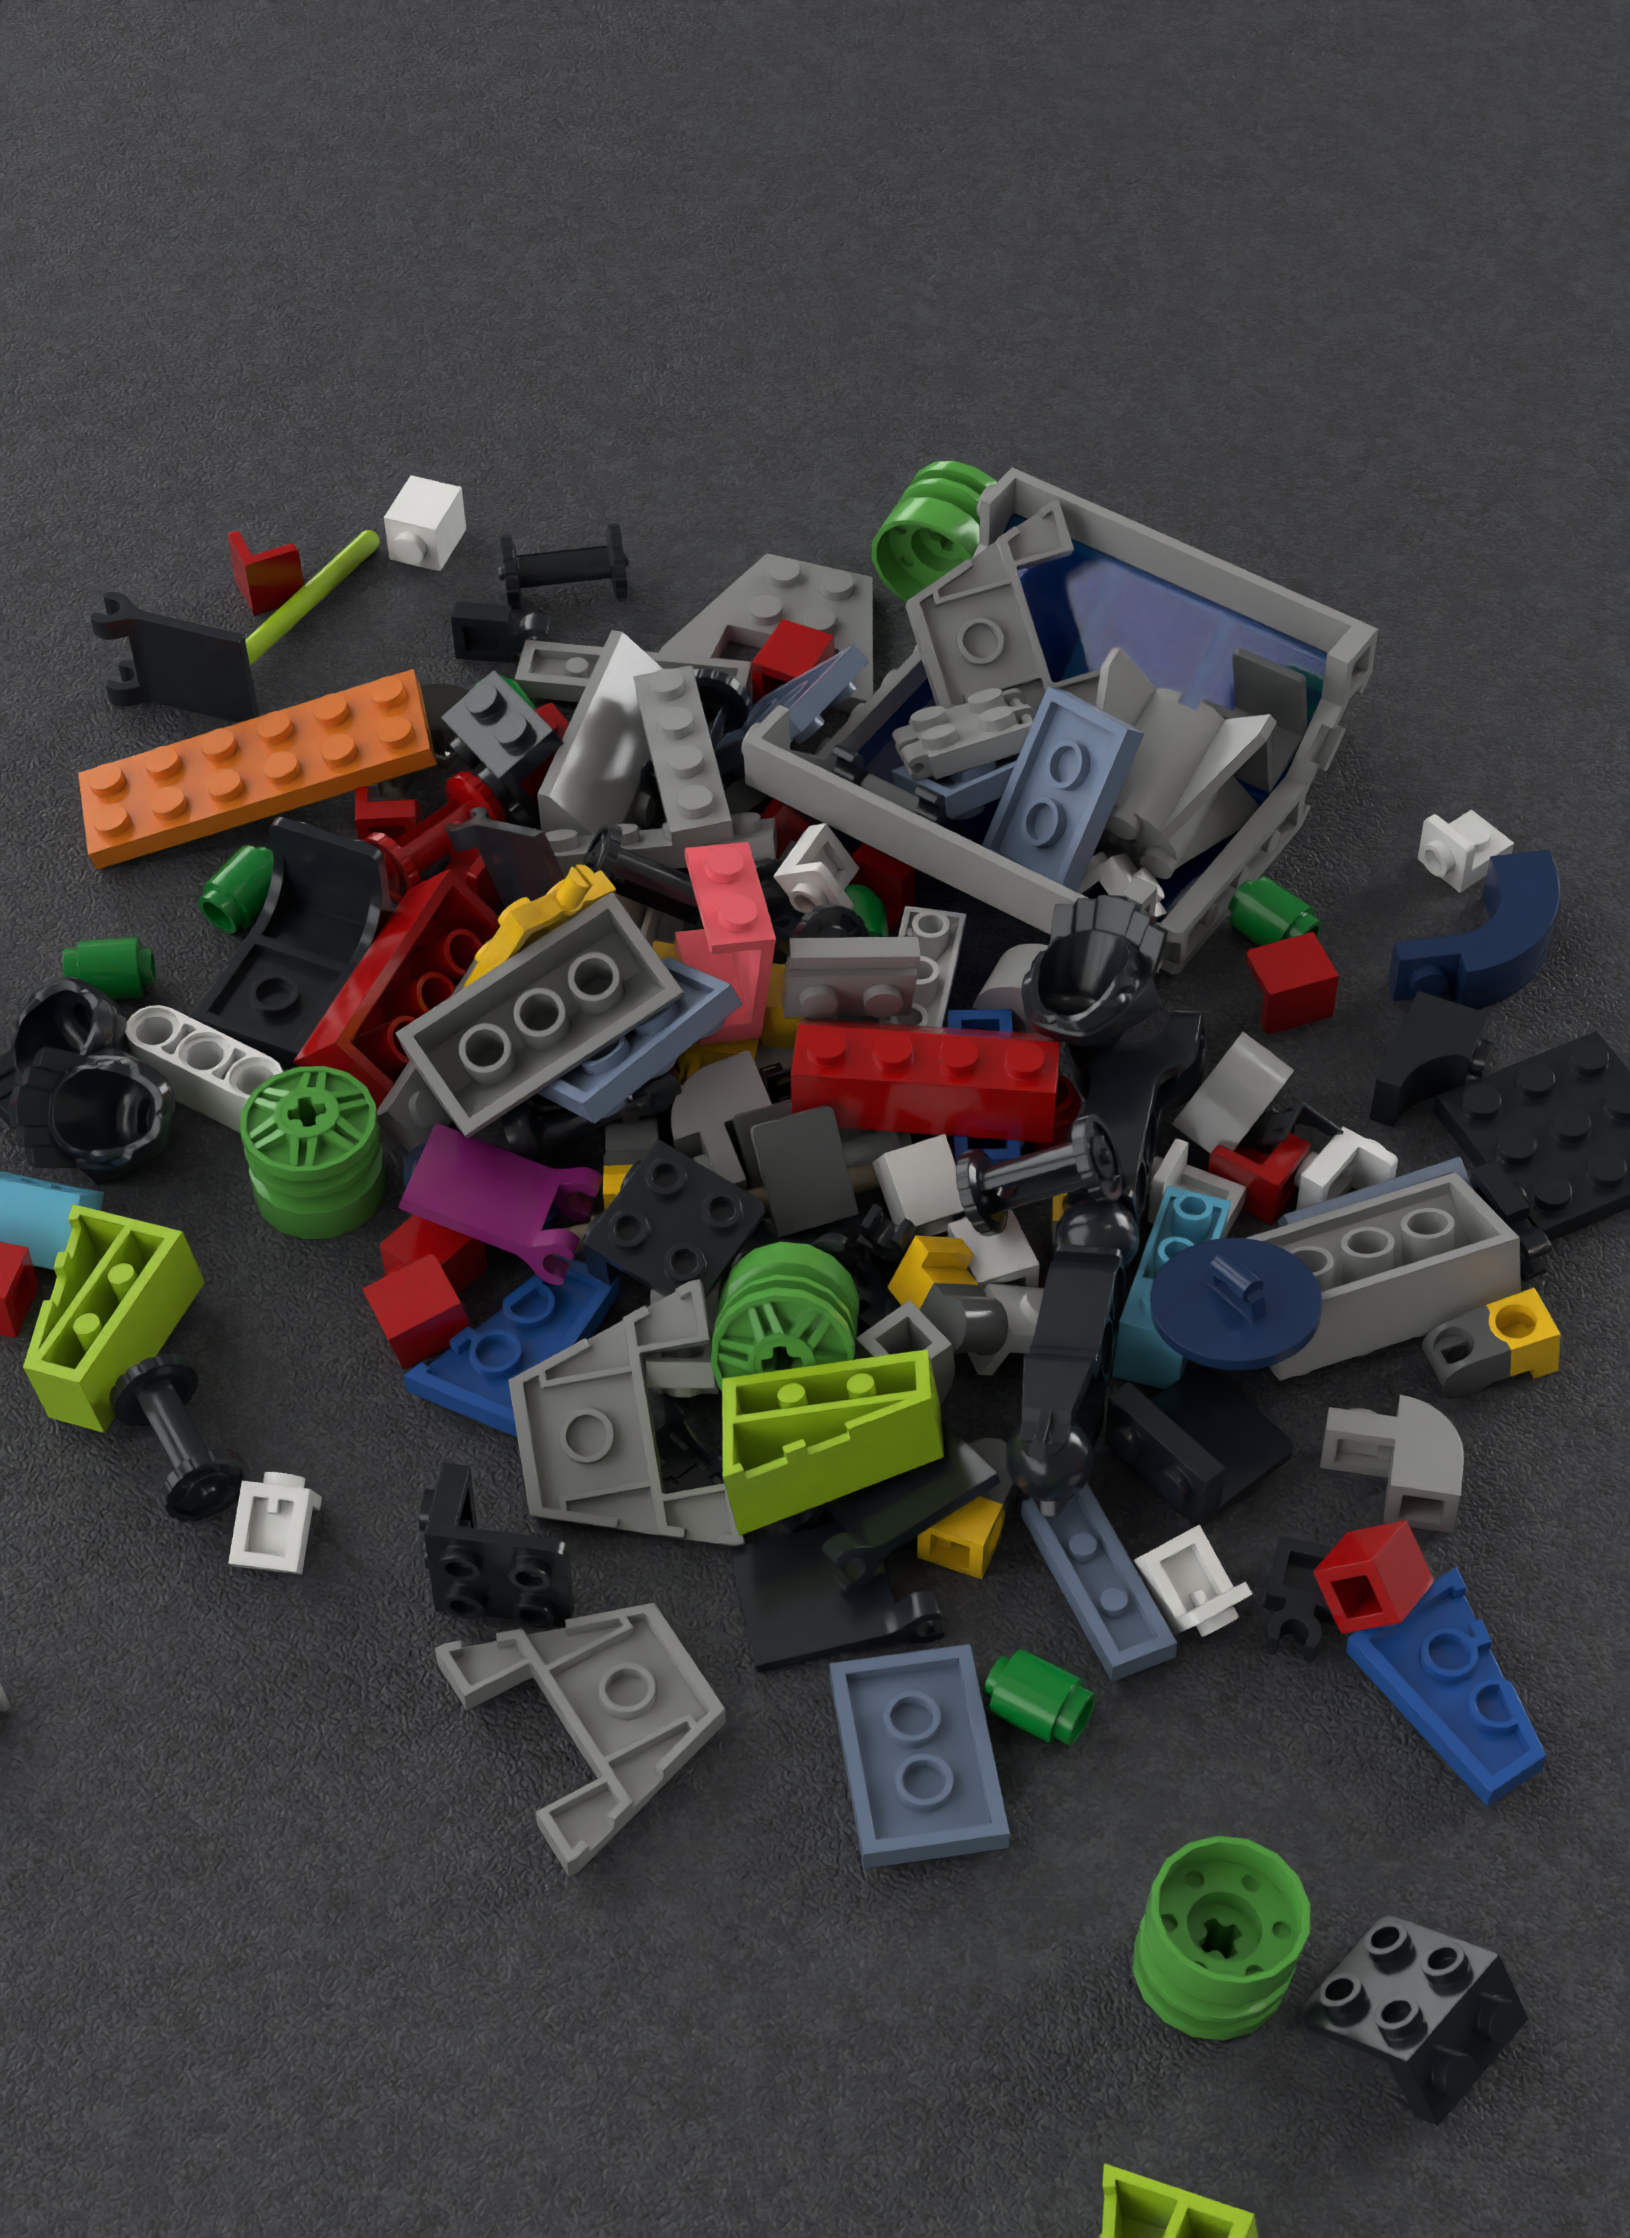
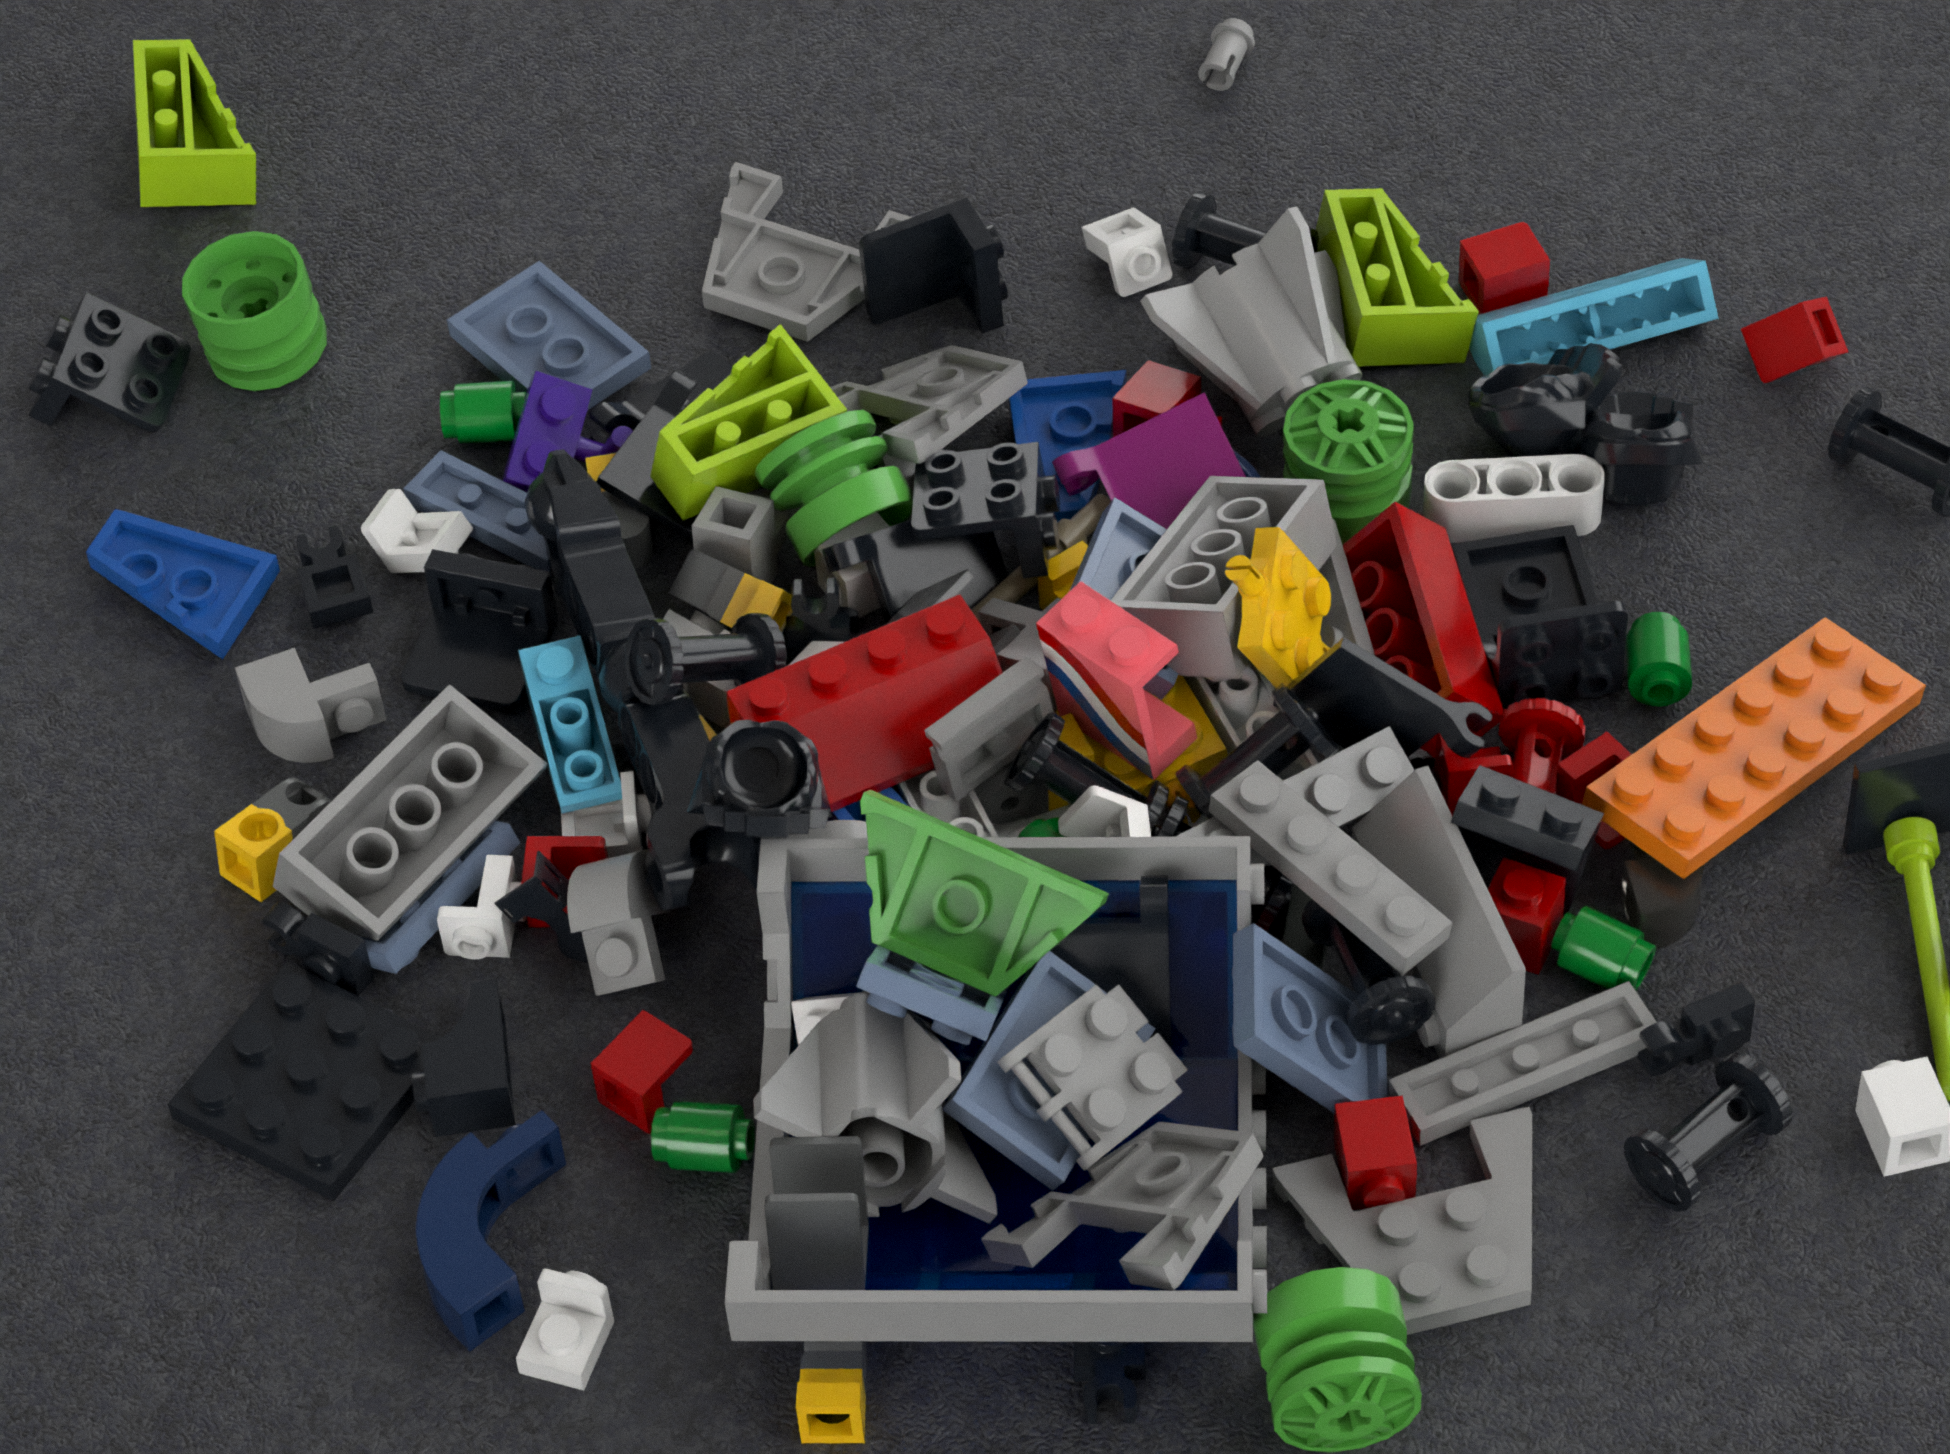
camera: 150 degrees right, 0 degrees up
green brick [62,936,156,1000] -> none
dark blue shield [1150,1238,1322,1370] -> none
red brick [1313,1520,1434,1634] -> none
none -> dark purple plate [502,371,633,493]
none -> bright green wing [860,790,1109,997]
none -> light grey brick [1140,207,1362,438]

